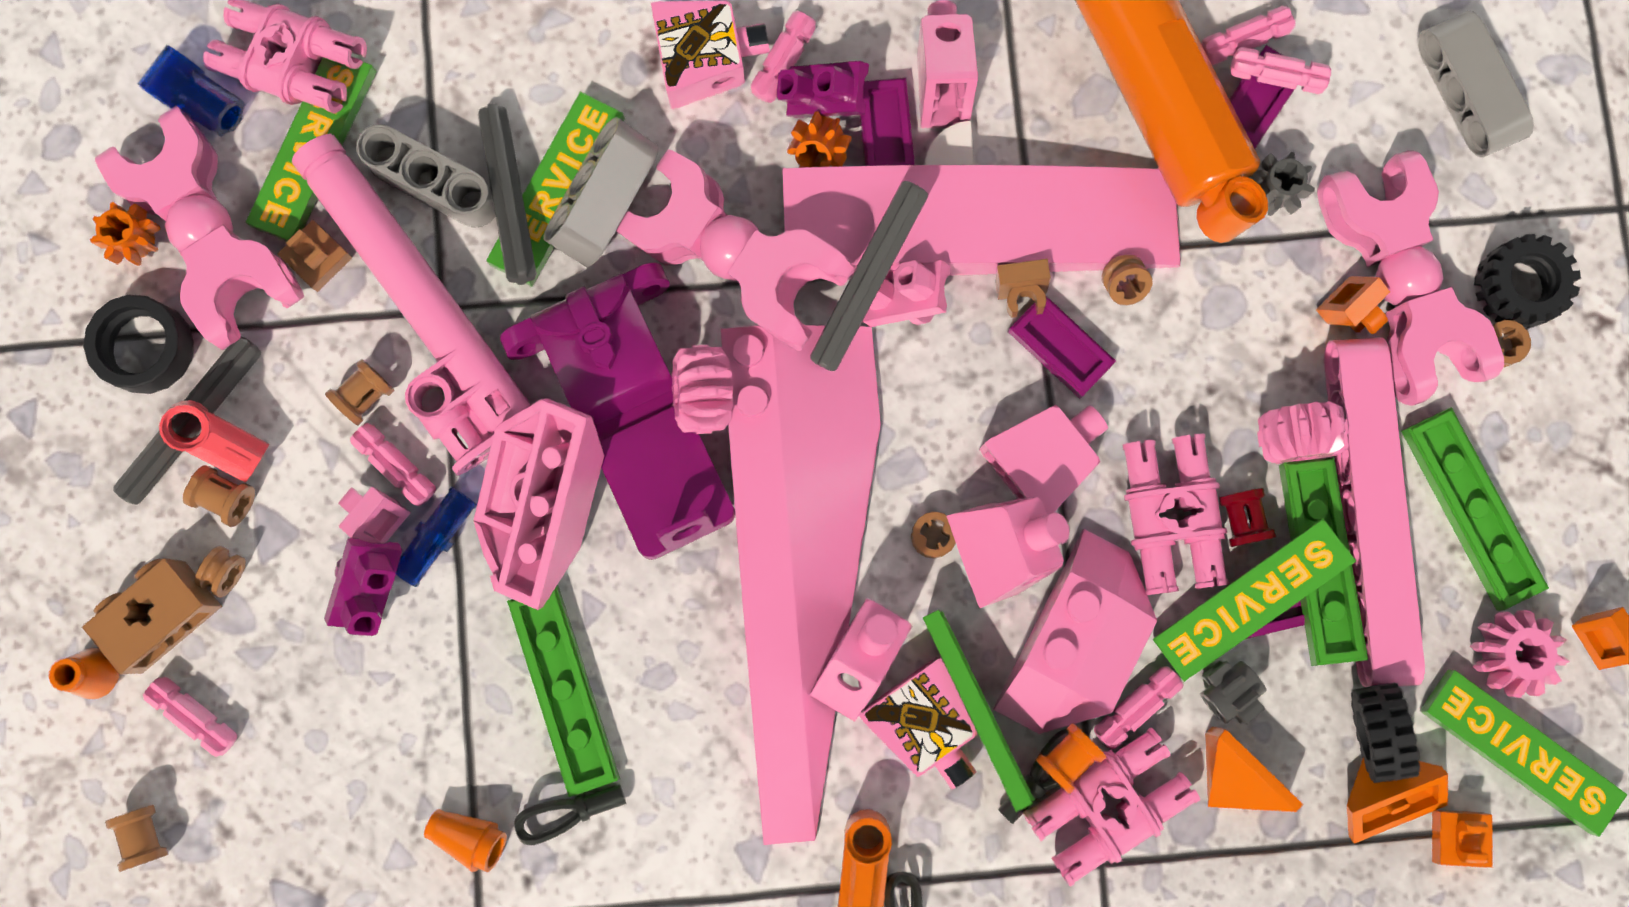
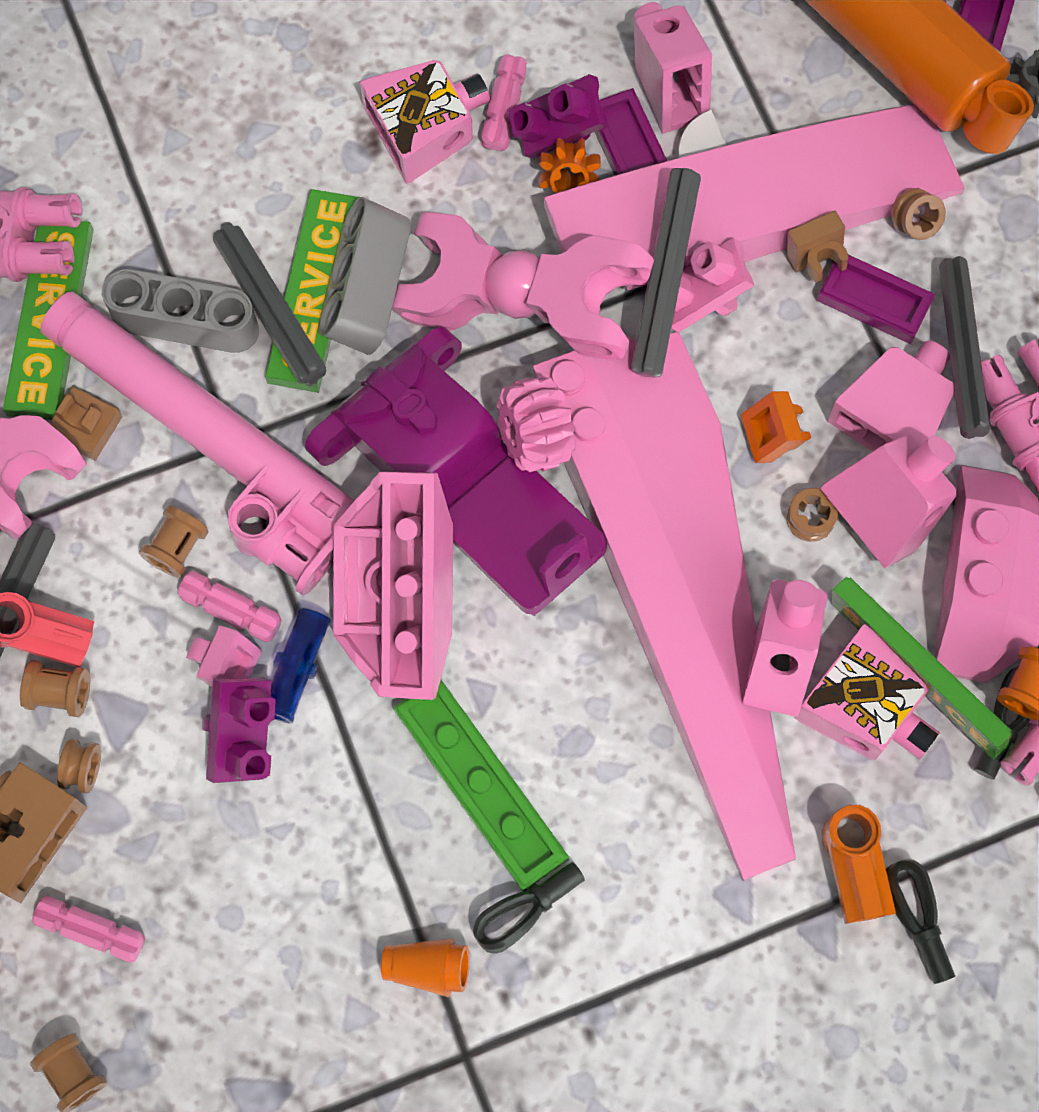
camera: 15 degrees left, 10 degrees down
none -> orange tile [741,391,812,463]
none -> dark grey axle [939,256,990,439]

